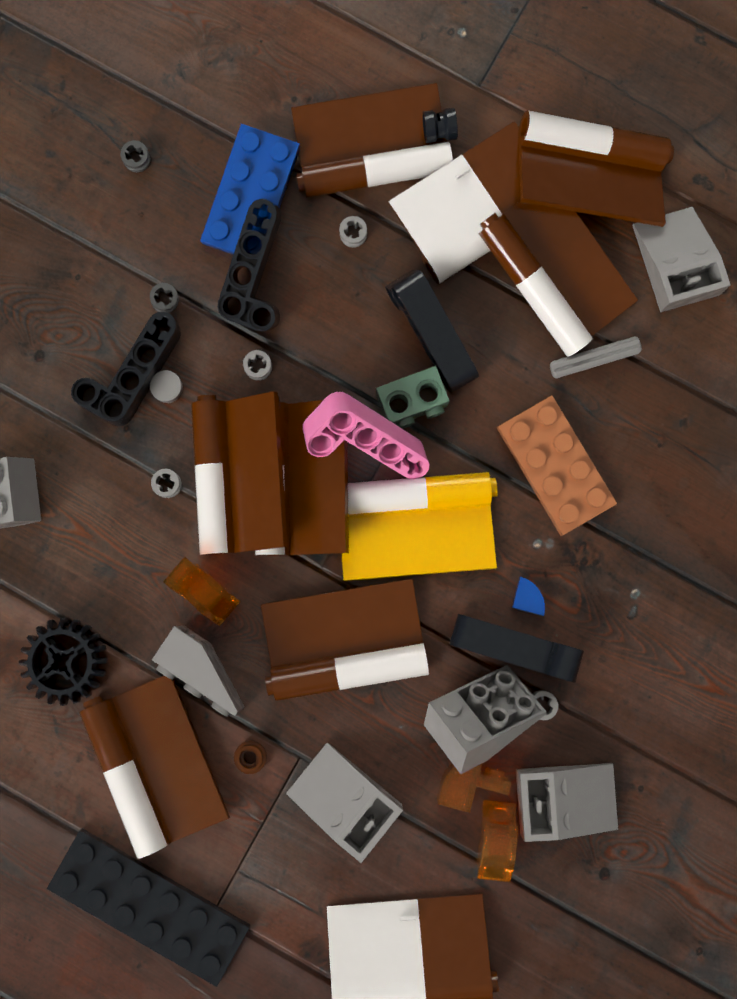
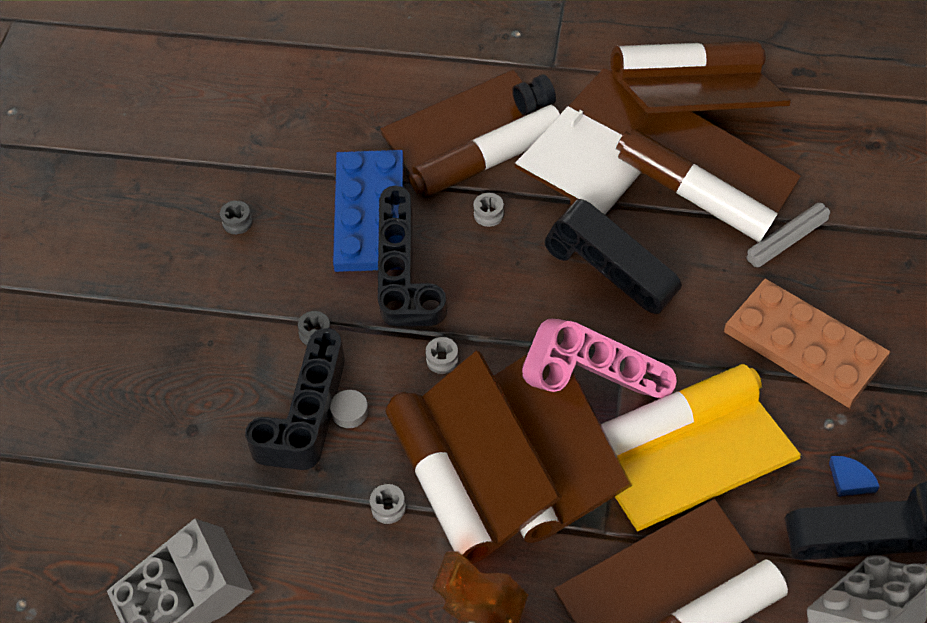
camera: 20 degrees left, 30 degrees down
sand green brick [376,366,449,429] -> none
light grey slope [632,207,731,313] -> none

